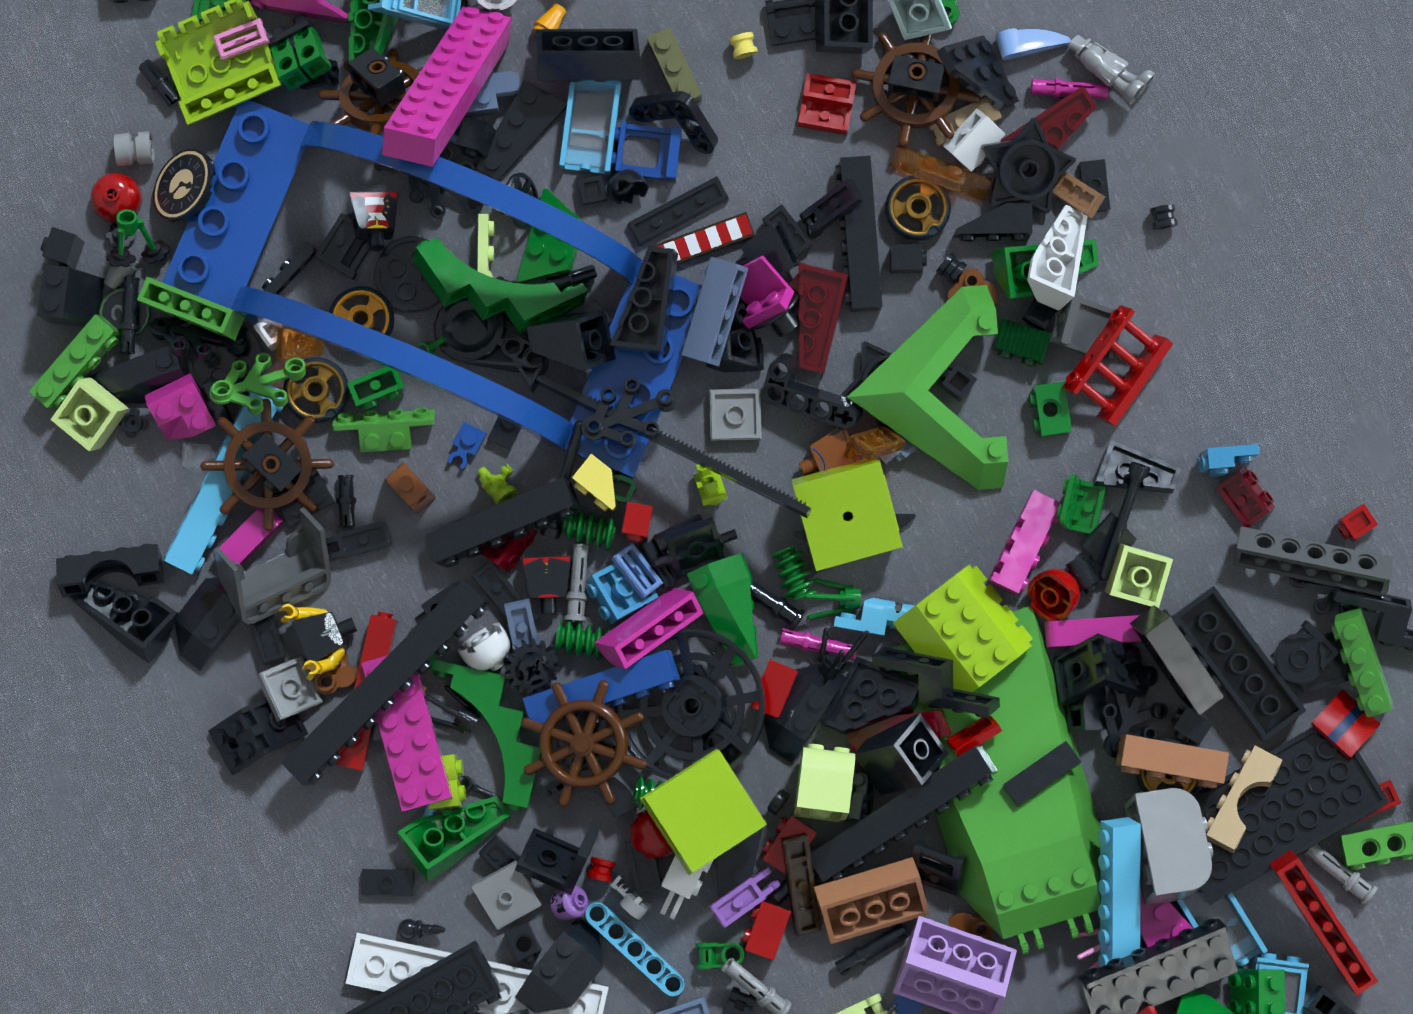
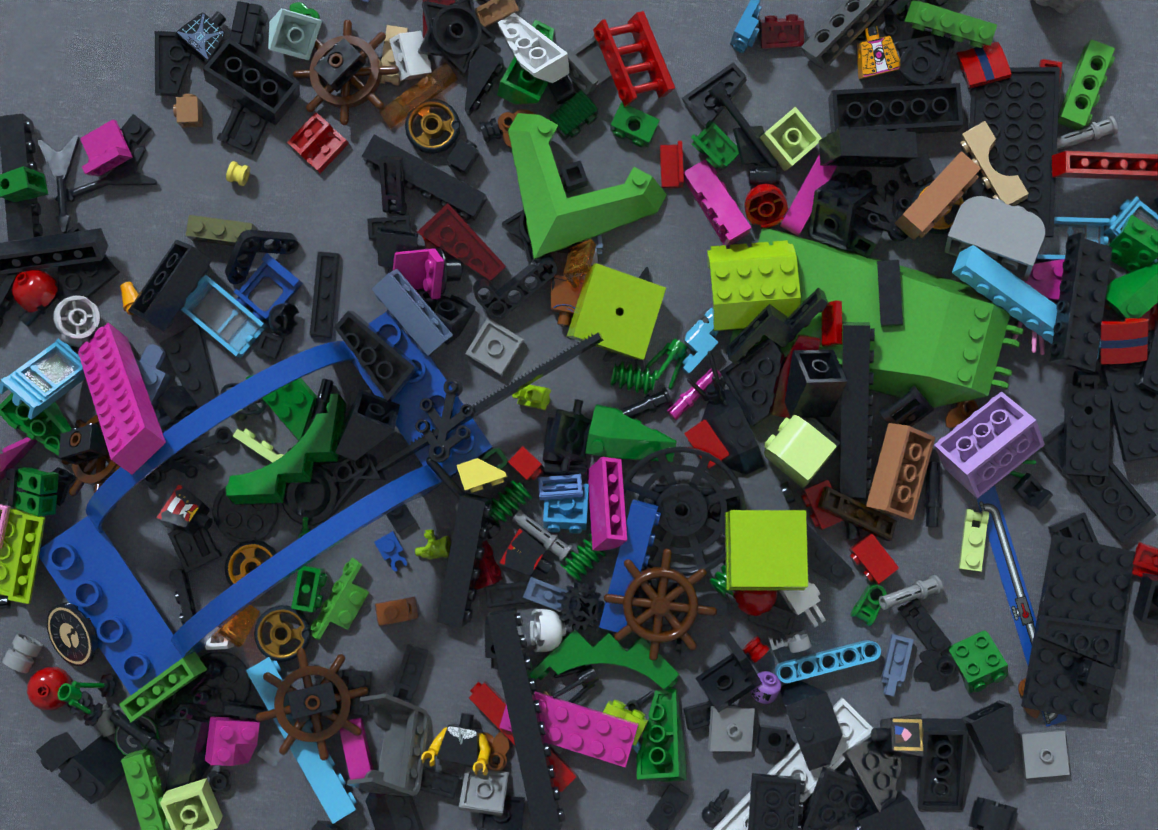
camera: 55 degrees left, 0 degrees up
bright green plant [210,353,306,415] -> none
black pin [336,475,357,527] -> none
tile [653,212,755,265] -> none
medium lavender hinge [708,867,781,928] -> none
black plate [936,35,1019,110] -> none
none -> red panel [660,141,684,189]
none -> torso [857,26,900,79]

